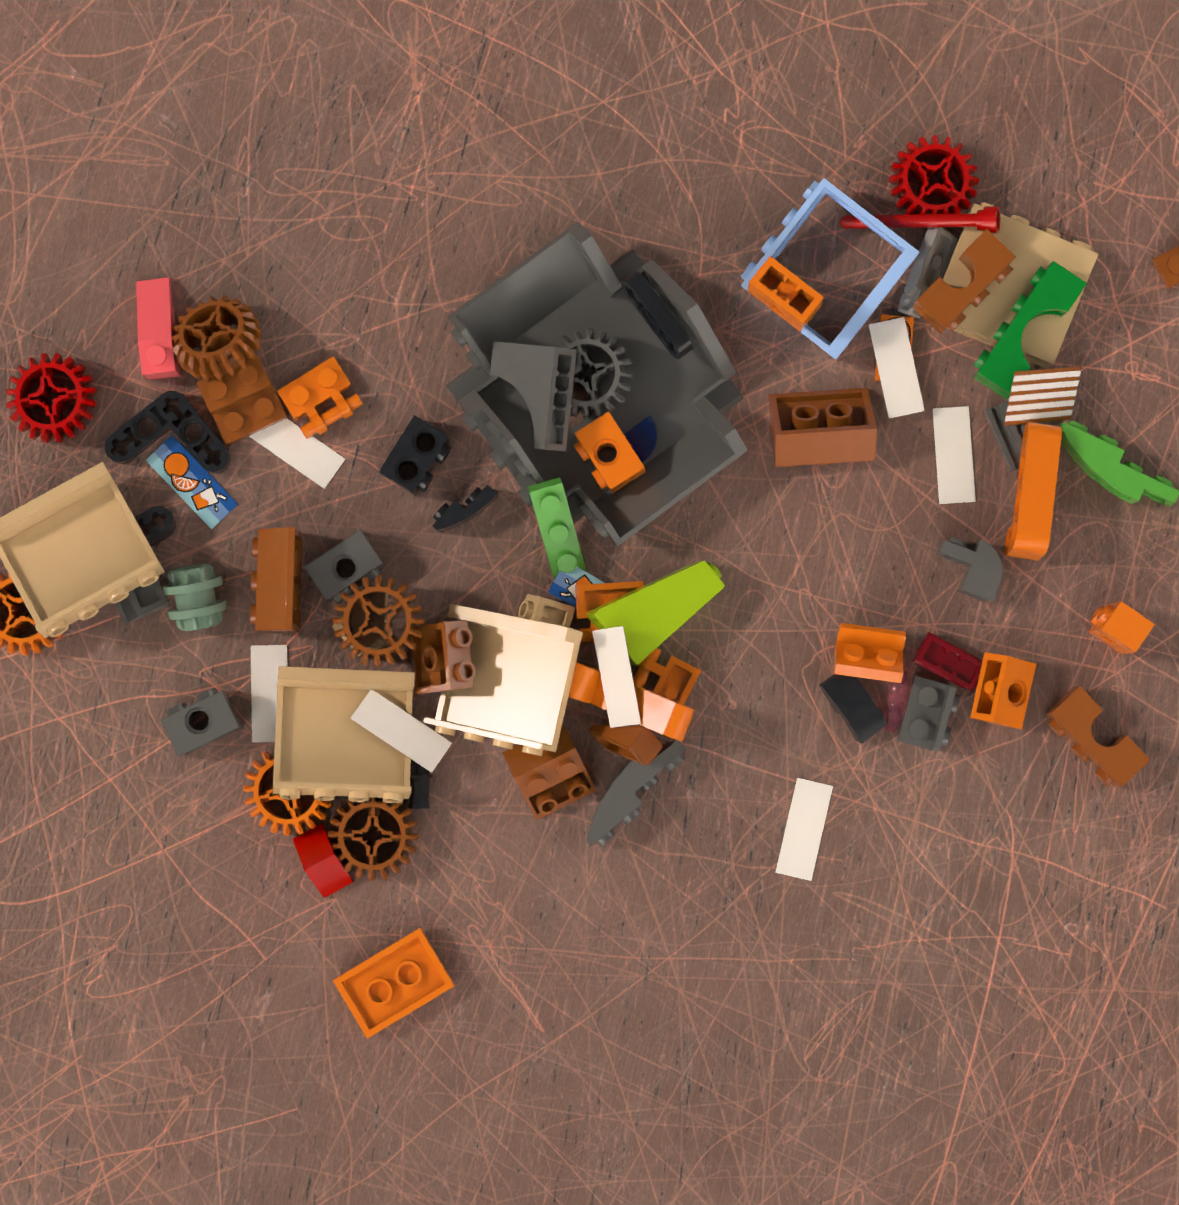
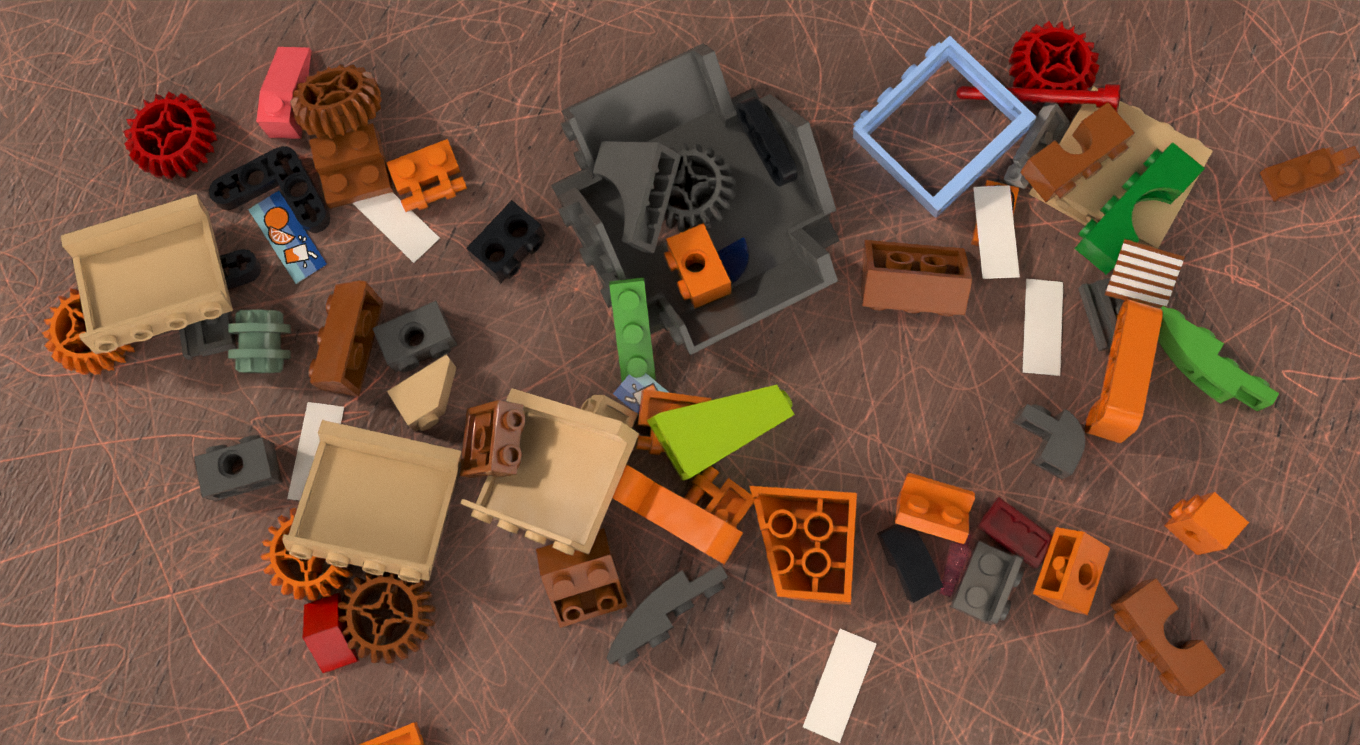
camera: 15 degrees right, 10 degrees down
dark orange gear [332,575,425,667] -> none
white sticker [350,689,452,773] -> none
black axle [408,759,433,809] -> none
black slope [432,485,498,533] -> none
dark orange slope [589,725,662,766] -> none
white sticker [592,626,641,728] -> none
orange brick [748,256,824,332] -> none
none -> orange wedge [749,486,857,605]

